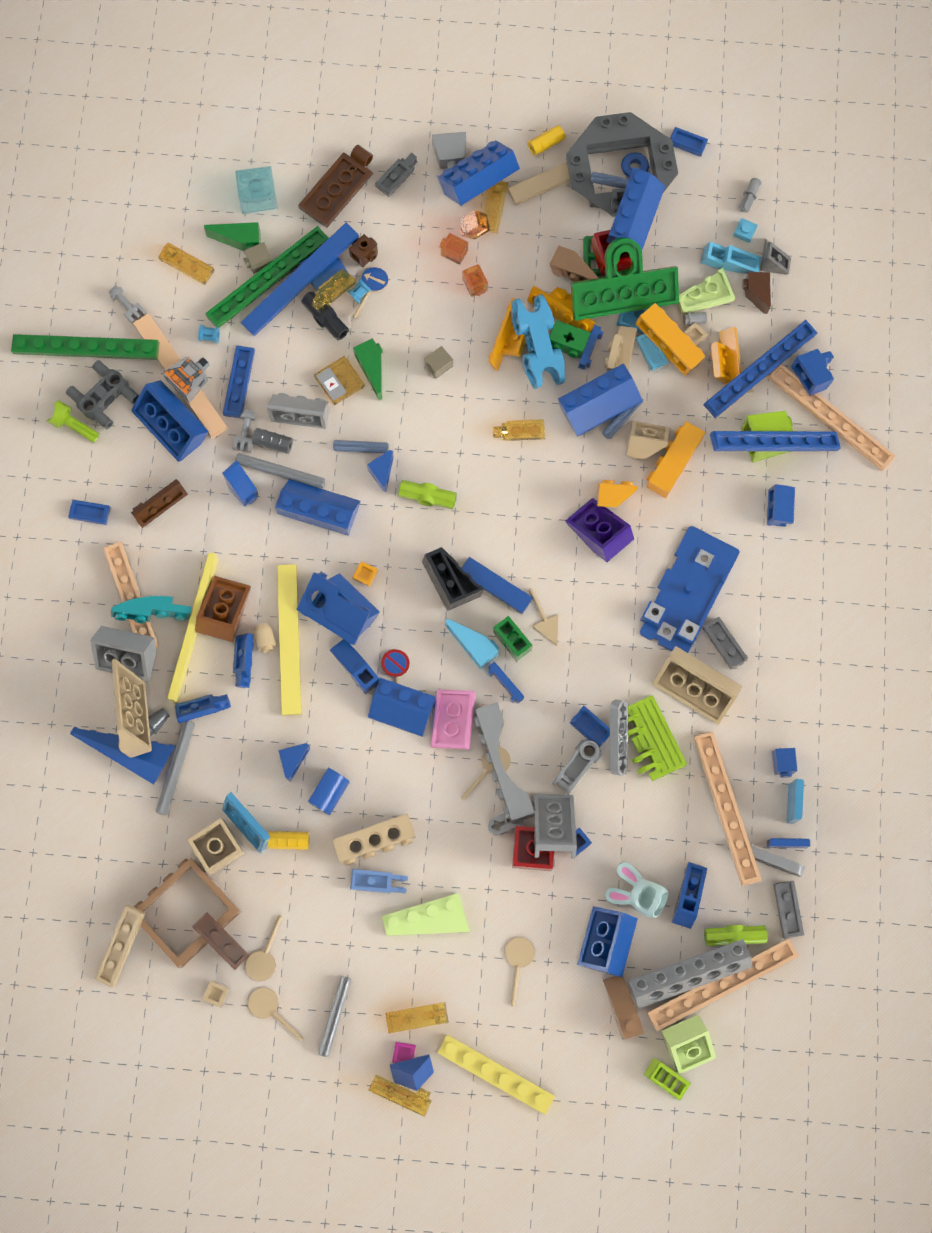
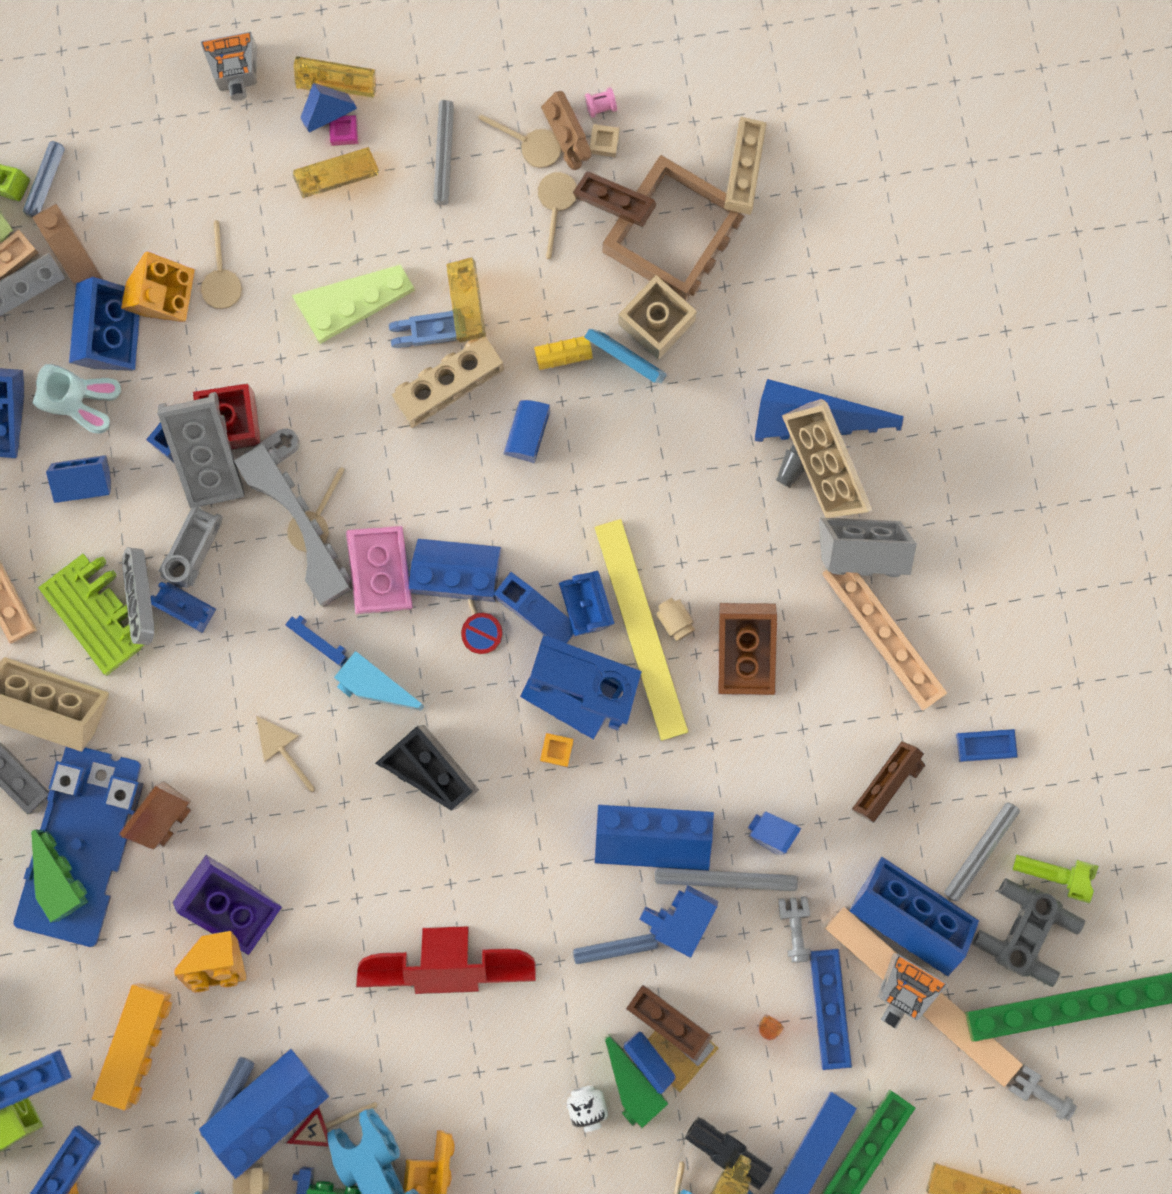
camera: 170 degrees right, 5 degrees up
teal slope [111,596,191,623] -> none
light grey axle [156,721,195,815] -> none
light yellow tile [167,552,218,704] -> none
blue hinge [175,694,231,723] -> none
dark azure bush [198,325,220,343] -> none
blue hinge [233,633,254,689] -> none
dark grey axle [252,428,293,454] -> none
light grey slope [267,393,330,429] -> none
blue slope [278,743,310,782] -> none
blue slope [367,450,394,492] -> none
lime piece [398,480,457,509] -> none
dark tan brick [424,346,453,379] -> none
light yellow plate [437,1035,555,1114] -> none
blue tile [462,557,533,614] -> none
clear yellow hinge [493,419,545,441] -> none
green brick [493,615,533,662] -> none
tan slope [626,421,669,459] -> none
none -> sand blue axle [23,141,65,217]
none -> bright green slope [31,829,88,922]
none -> blue brick [46,455,111,503]
none -> dark orange slope [119,781,191,850]
none -> light orange slope [121,251,195,322]
none -> torso [201,32,257,101]
none -> piece [286,1102,378,1147]
none -> red piece [356,926,536,994]
none -> clear yellow hinge [446,257,486,343]
none -> medium nougat hinge [541,91,592,170]
none -> blue hinge [559,570,615,636]
none -> white head [567,1085,608,1132]
none -> bright pink bush [585,87,617,118]
none -> blue slope [624,1031,676,1094]
none -> reddish brown hinge [626,985,713,1061]
none -> blue hinge [639,885,718,958]
none -> clear orange hinge [759,1014,784,1040]
none -> light grey axle [944,802,1020,901]

